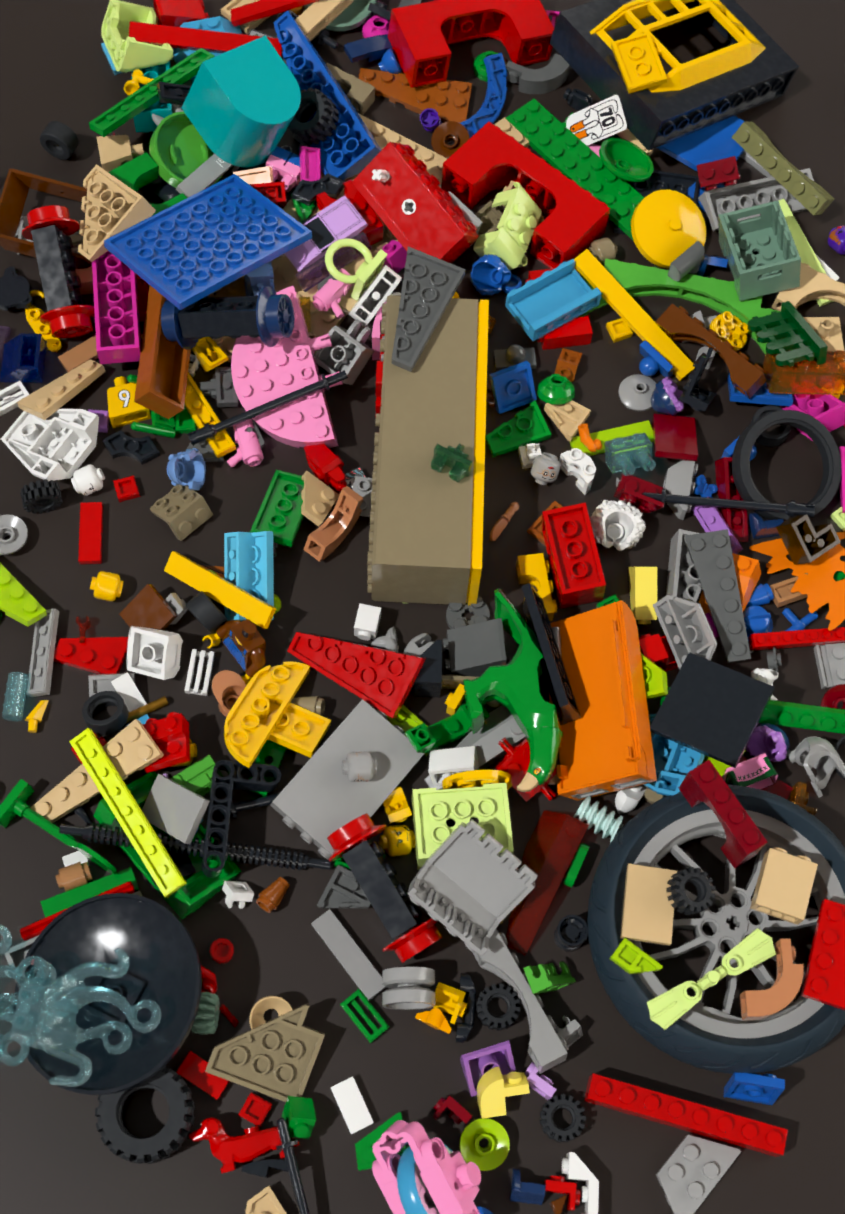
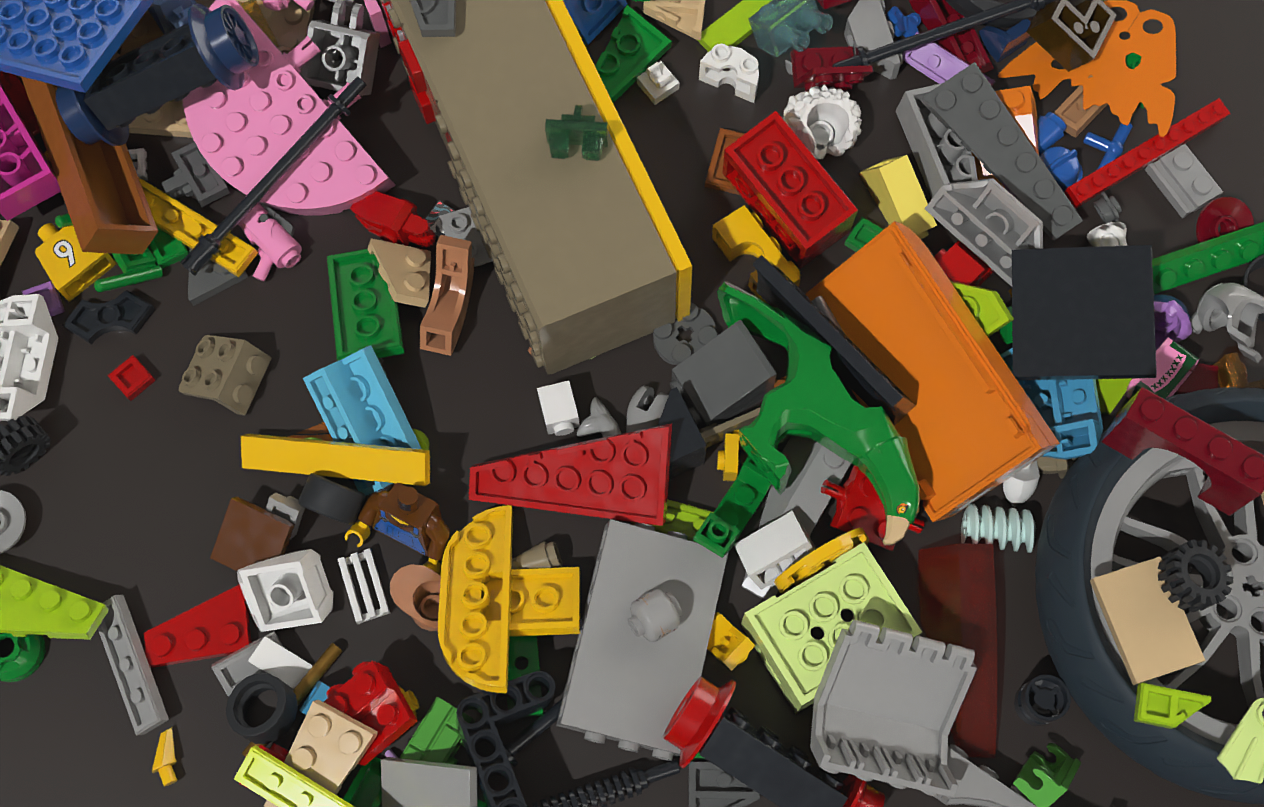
camera: 20 degrees left, 5 degrees up
clear light blue axle [2,672,29,721] -> none
white head [71,464,105,496] -> none
clear red hand [76,616,91,643] -> none
red tile [78,502,103,564] -> none
yellow head [90,571,124,602] -> none
medium blue helmet [167,448,206,490] -> none
yellow slope [192,337,229,372] -> none
yellow head [379,825,415,857] -> none
nougat piece [489,502,519,541] -> none
light grey head [530,452,561,485] -> none
green tile [563,842,590,888] -> none
orange arm [578,424,602,452] -> none

